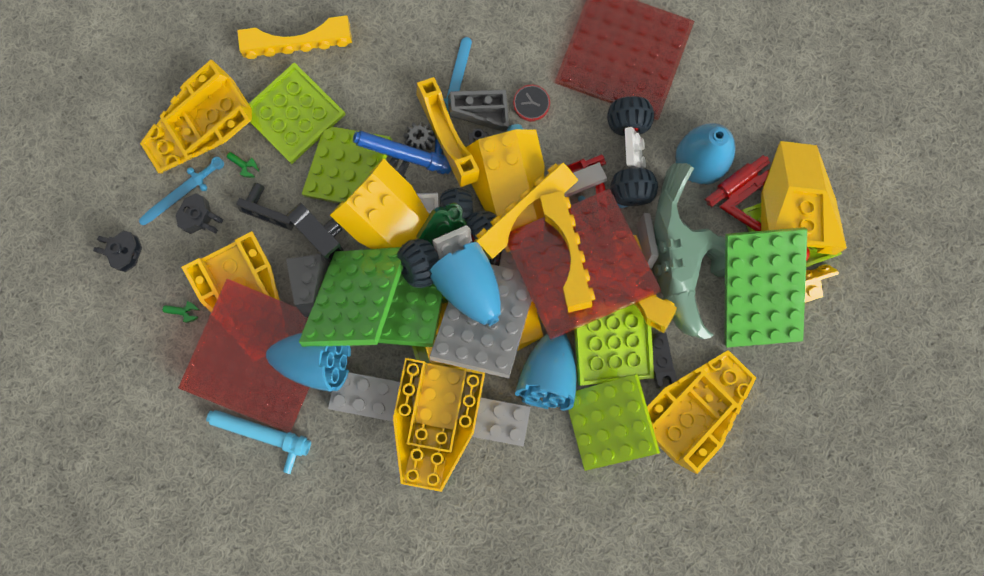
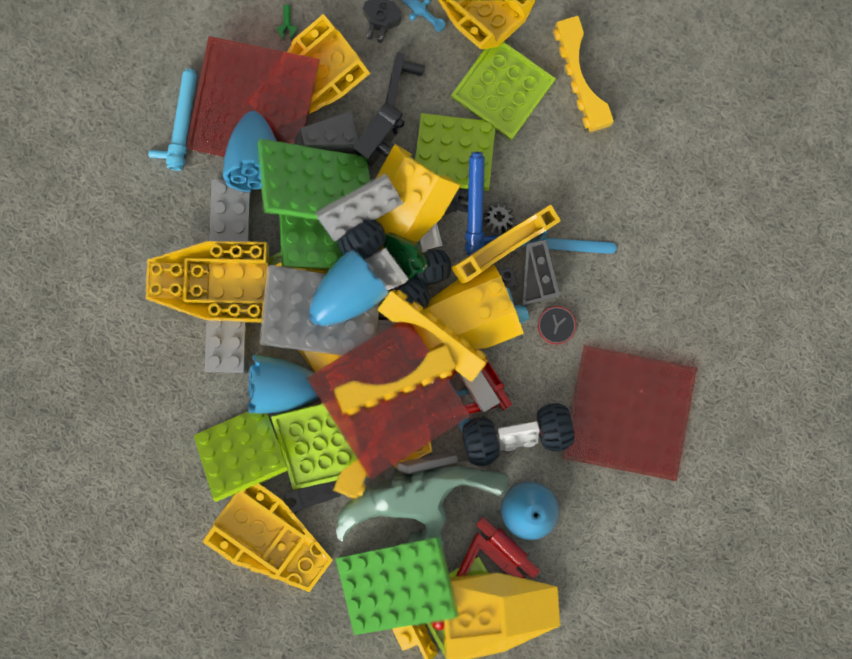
camera: 80 degrees right, 5 degrees up
green bar [227,152,259,178] -> none
none -> light grey plate [315,174,403,242]

